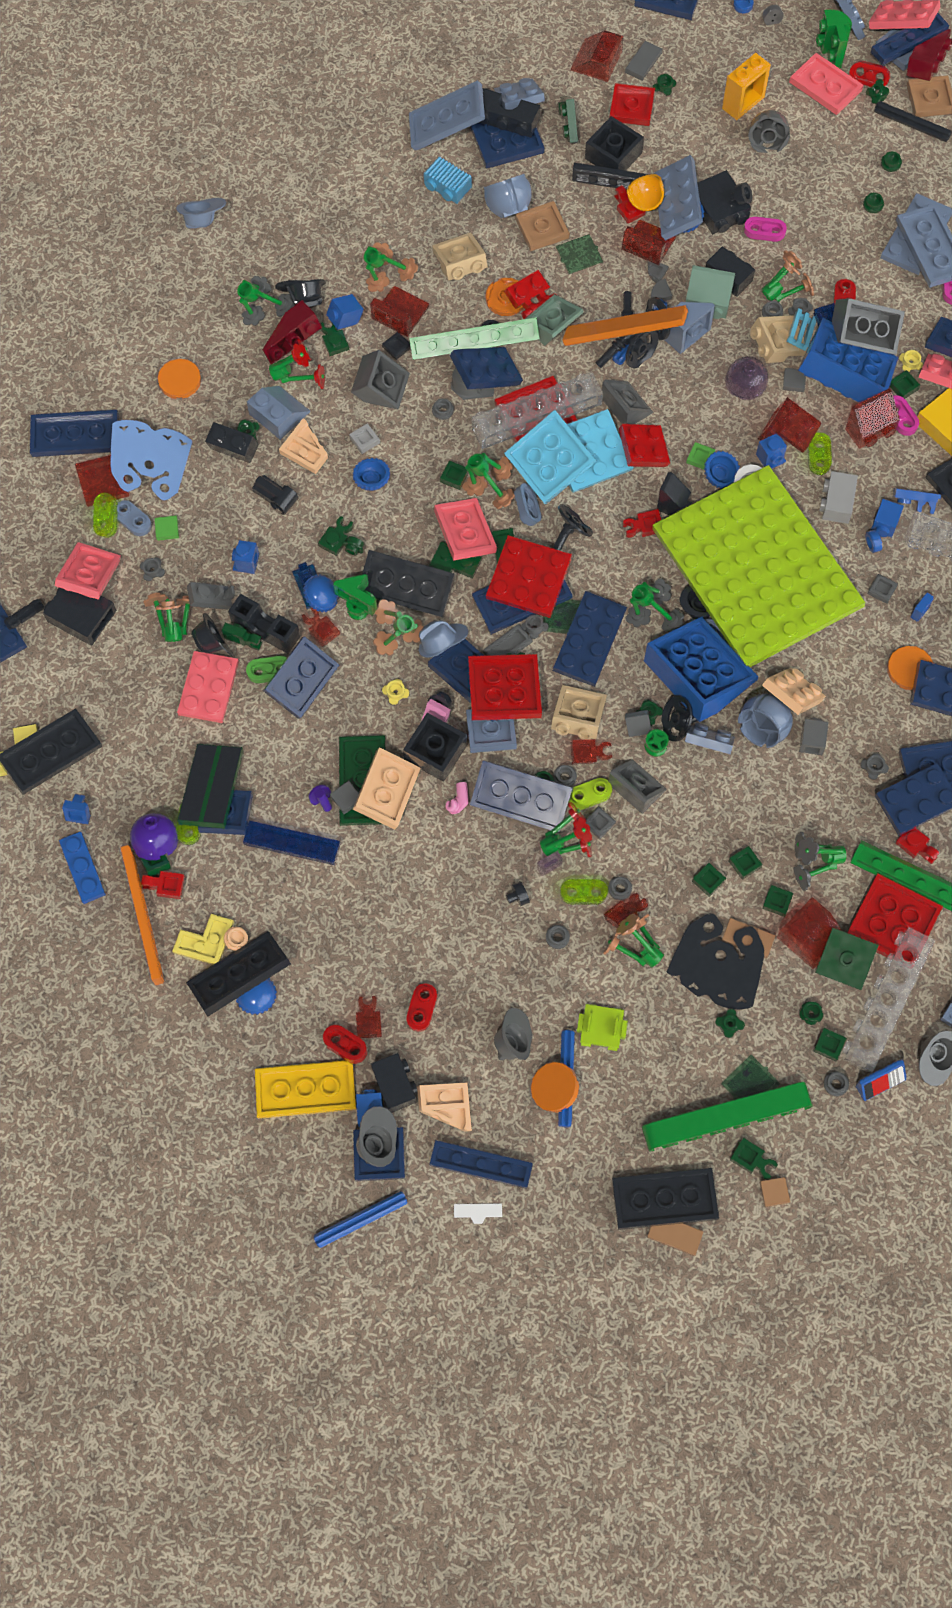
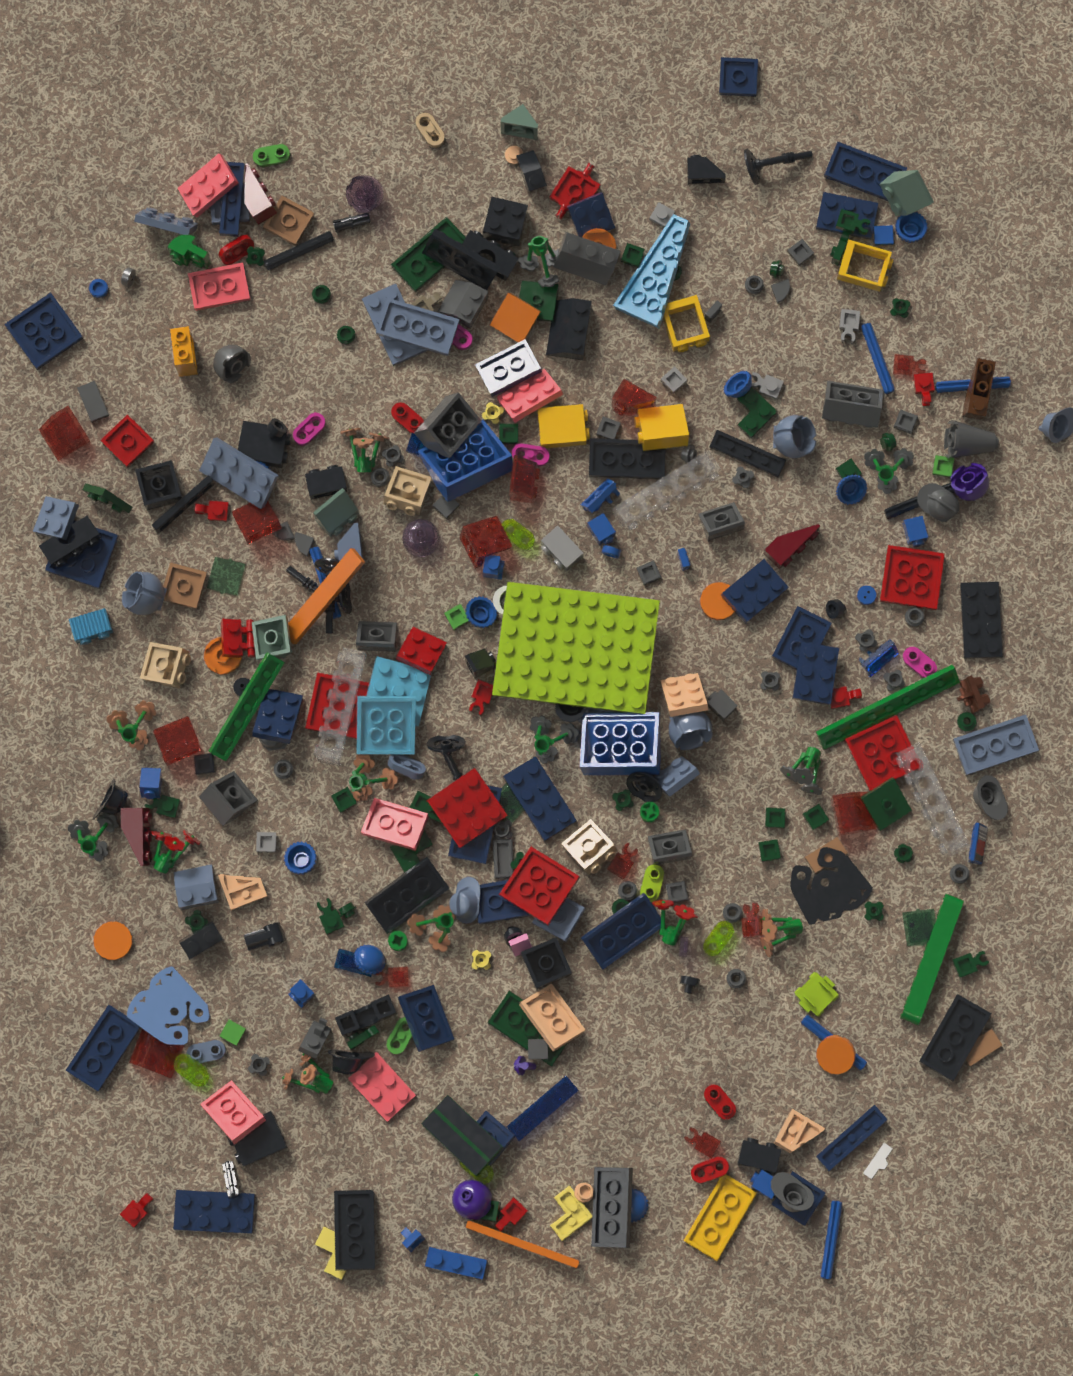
camera: 55 degrees left, 10 degrees up
green slope [333,574,377,616] -> none
sand blue plate [409,80,485,150] -> none
bright pink arm [445,782,469,814] -> none
dark grey piece [494,1008,533,1060] -> none
dark grey tile [625,710,652,737] -> none
light orange helmet [627,174,664,211] -> none
dark green plate [653,74,676,96] -> none
medium nougat tile [759,1177,790,1207] -> none
medium azure tile [787,308,817,351] -> none
dark green plate [813,1028,847,1062] -> none

